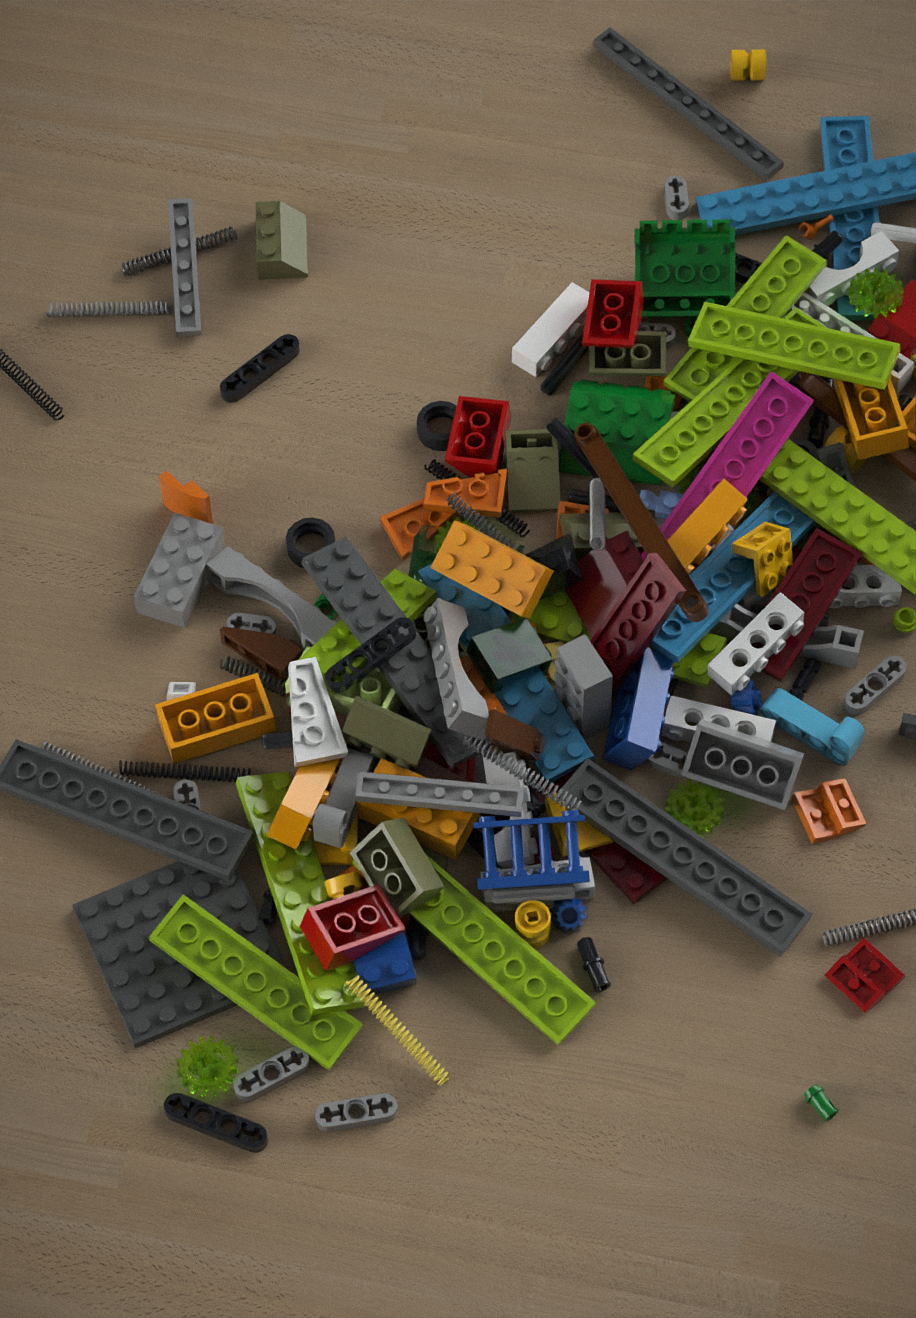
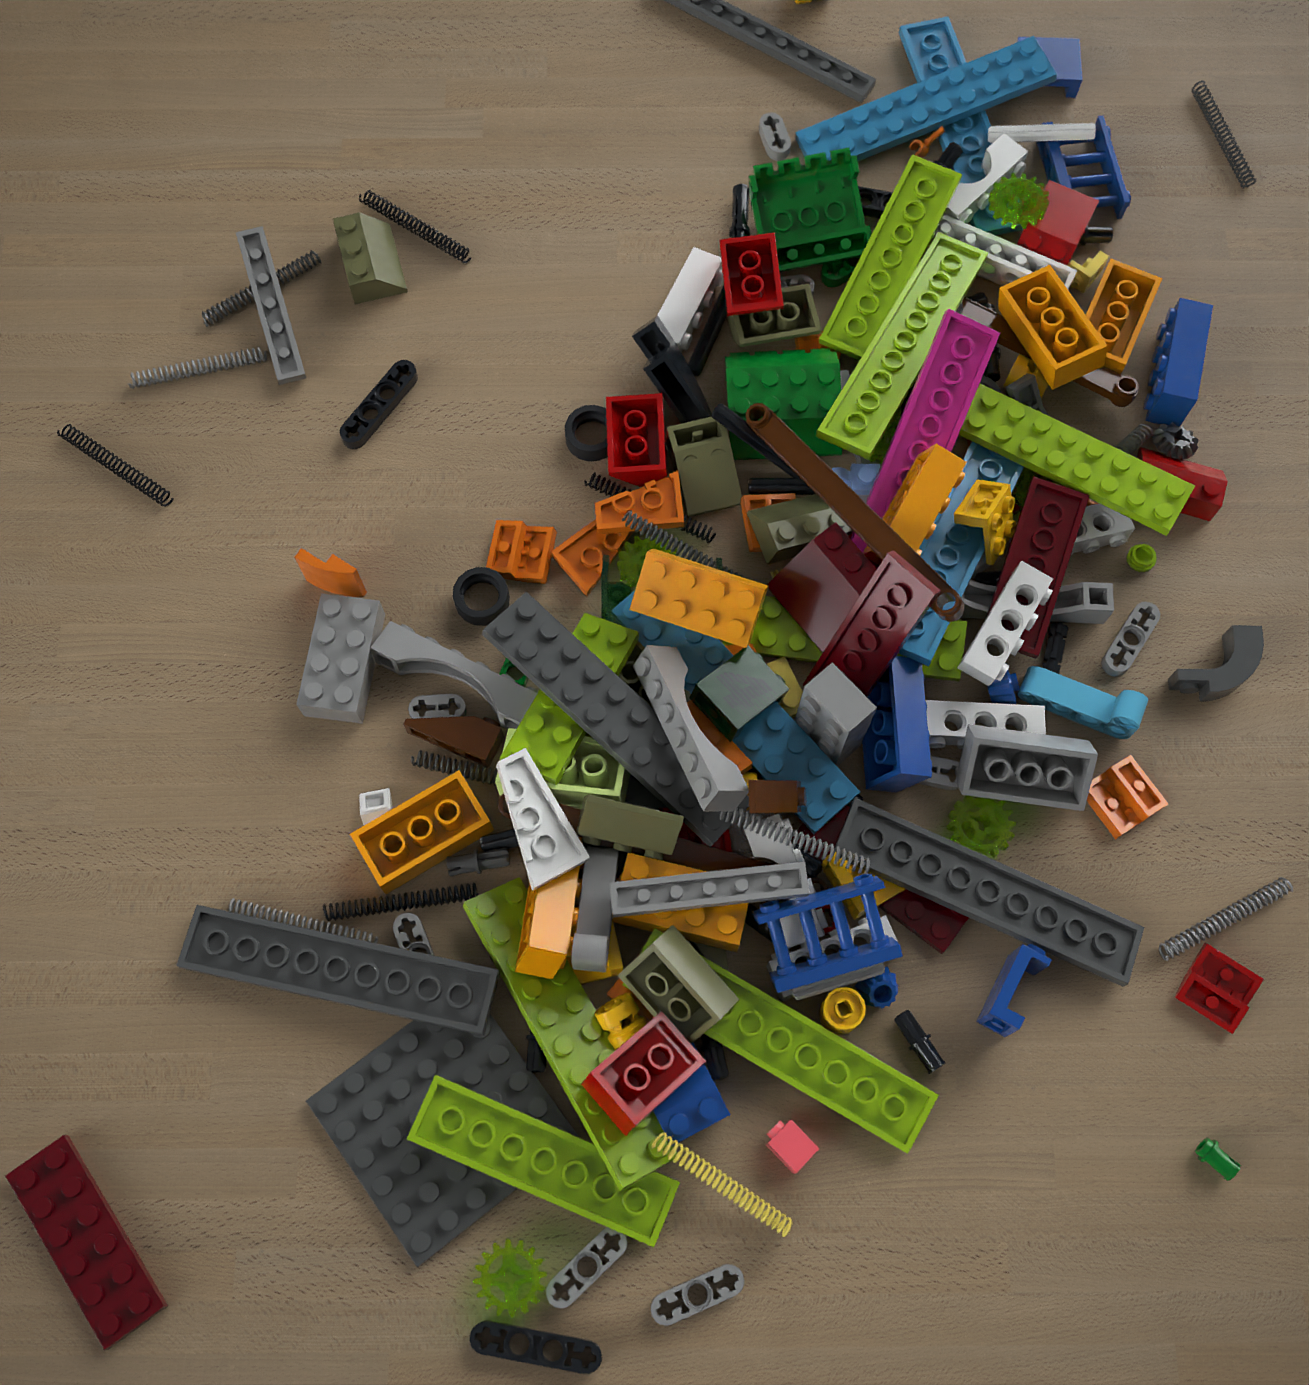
camera: 15 degrees left, 10 degrees up
black beam [325,617,416,693] -> none
black slope [525,534,583,601] -> none
light grey piece [589,478,605,550] -> none
lime plate [688,302,900,390] -> none
none -> black piece [359,190,472,264]
none -> dark grey axle [446,848,510,877]
none -> orange slope [486,520,557,584]
none -> black slope [632,315,712,424]
none -> black pin [729,184,750,238]
none -> coral brick [766,1119,820,1174]
none -> blue panel [976,944,1052,1037]

